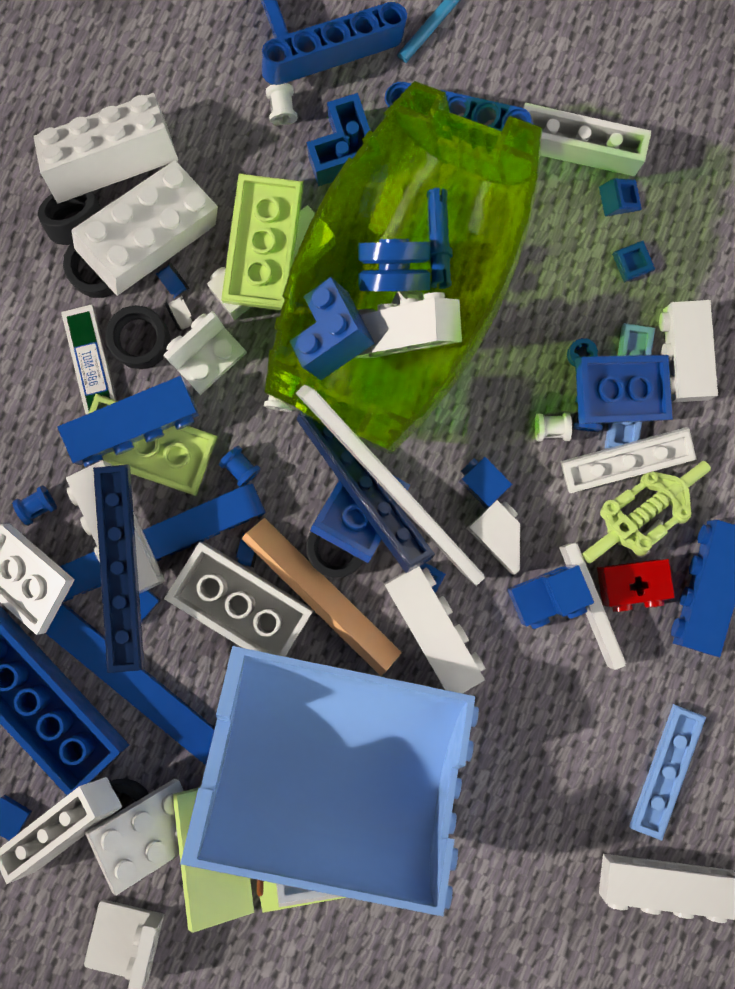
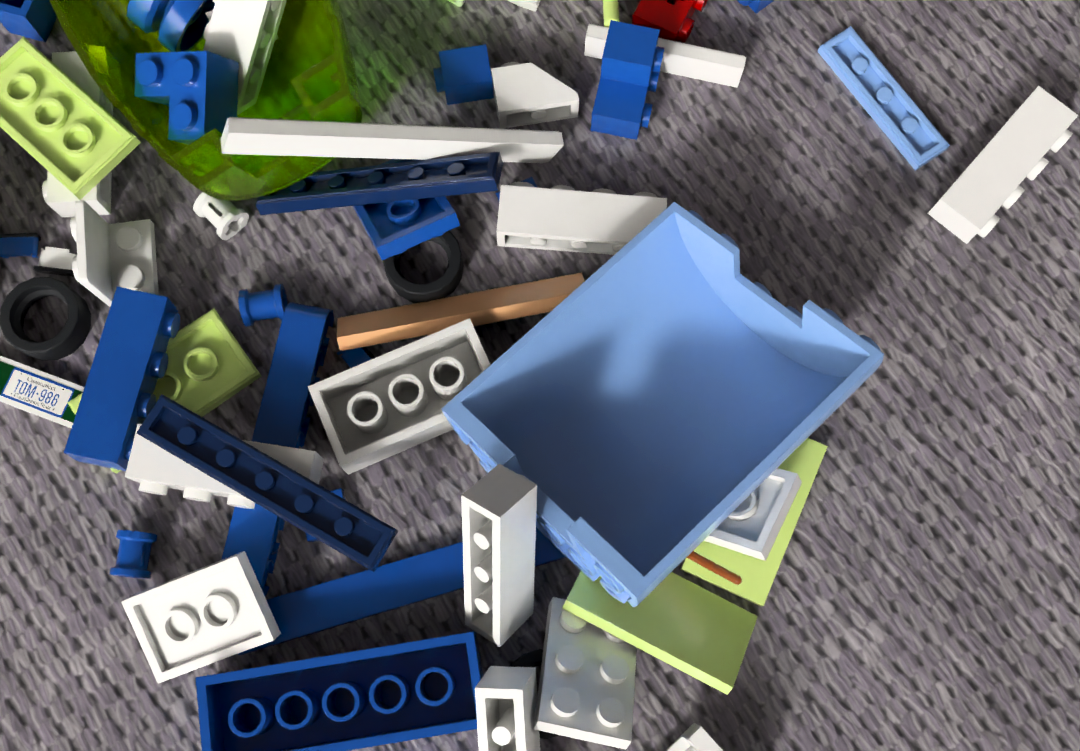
camera: 55 degrees left, 10 degrees down
none -> white brick [461,464,537,647]

